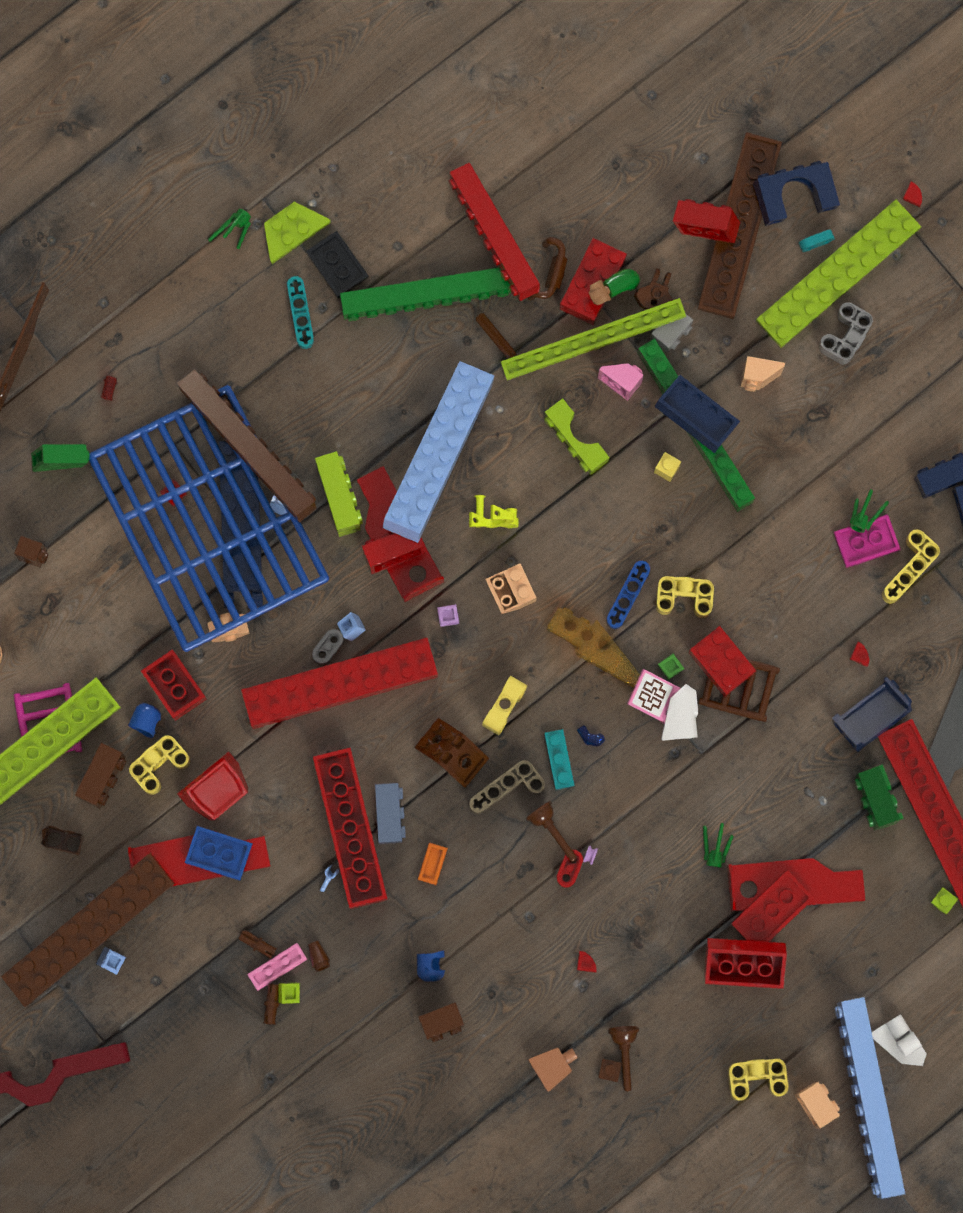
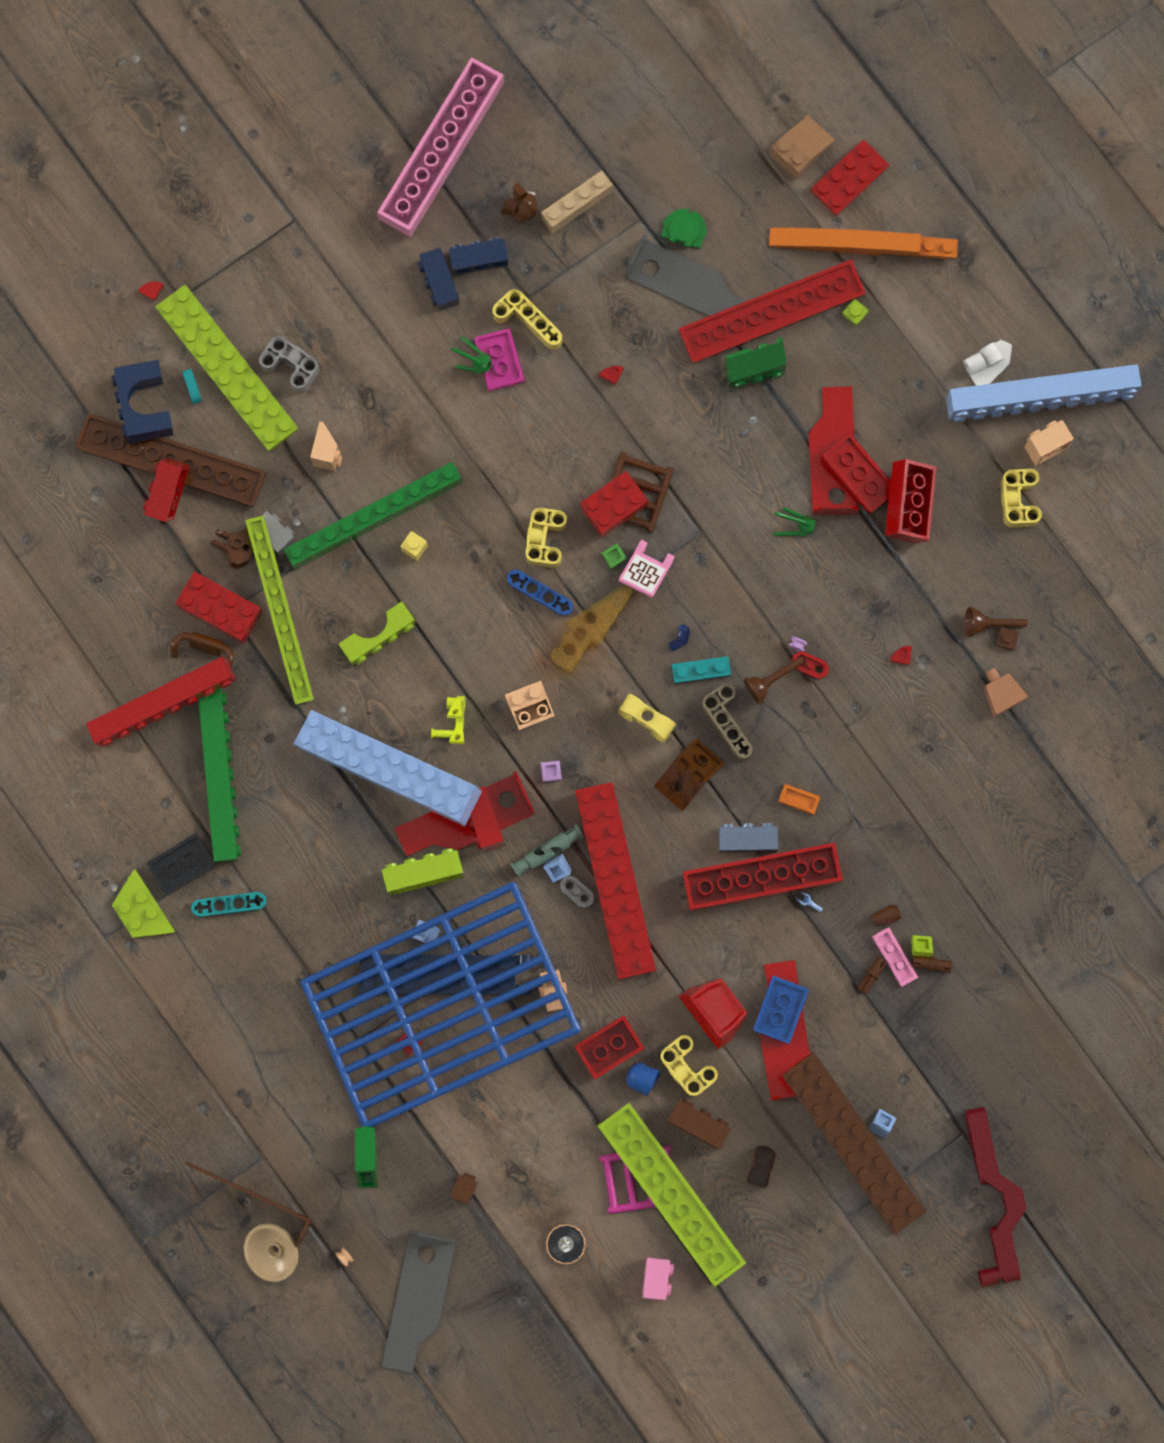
camera: 85 degrees left, 0 degrees up
clear red pin [100,376,118,401] -> none
reddish brown brick [177,369,317,523] -> none
green plant [208,208,251,249] -> none
blue helmet [416,950,445,982] -> none
reddish brown brick [419,1002,464,1043] -> none
reddish brown axle [476,313,517,359] -> none
green piece [588,269,640,305] -> none
bright pink slope [598,363,644,401] -> none
dark blue slope [655,375,740,453] -> none
white panel [661,684,698,741] -> none
dark blue panel [832,677,912,752] -> none
none -> sand green piece [510,824,584,878]

